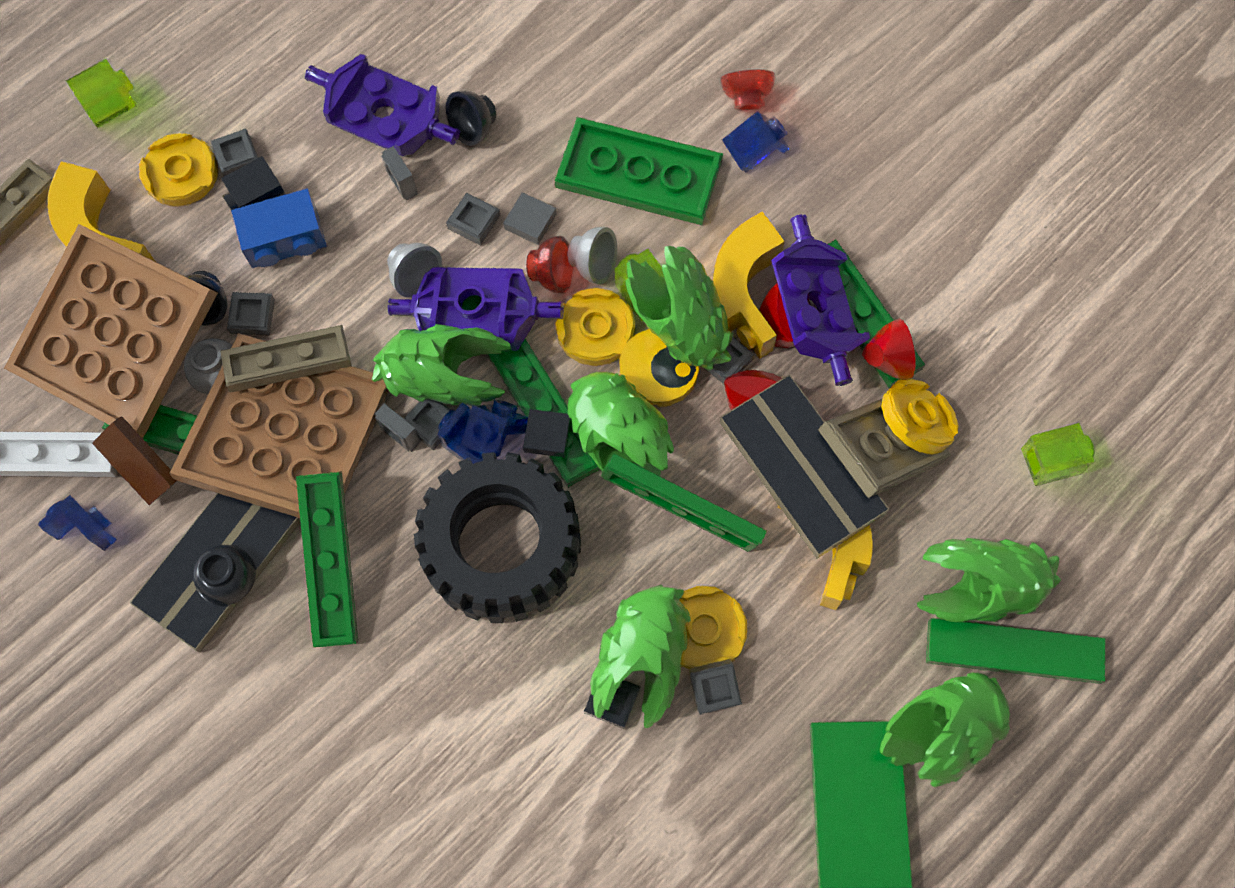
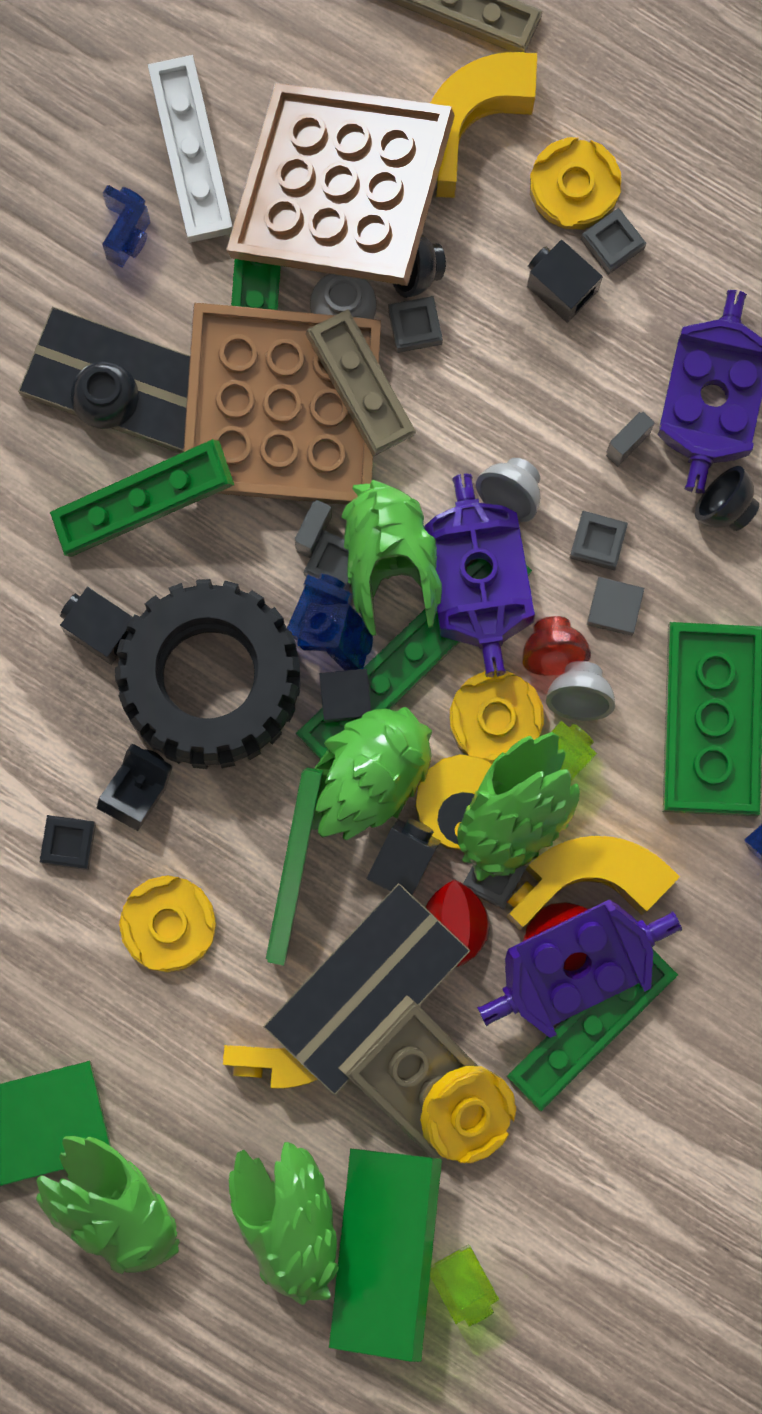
camera: 70 degrees right, 10 degrees up
clear neon green brick [66,59,136,128] -> none
reddish brown tile [92,416,177,506] -> none
blue brick [231,188,327,268] -> none
bright green head [591,584,691,728] -> none
dark grey tile [688,659,742,715] -> none
red piece [862,318,916,380] -> none
green tile [926,618,1105,684] -> none
none -> black brick [60,586,132,665]
none -> black bracket [96,744,172,831]
none -> green tile [329,1148,442,1362]
none -> black brick [366,819,441,896]

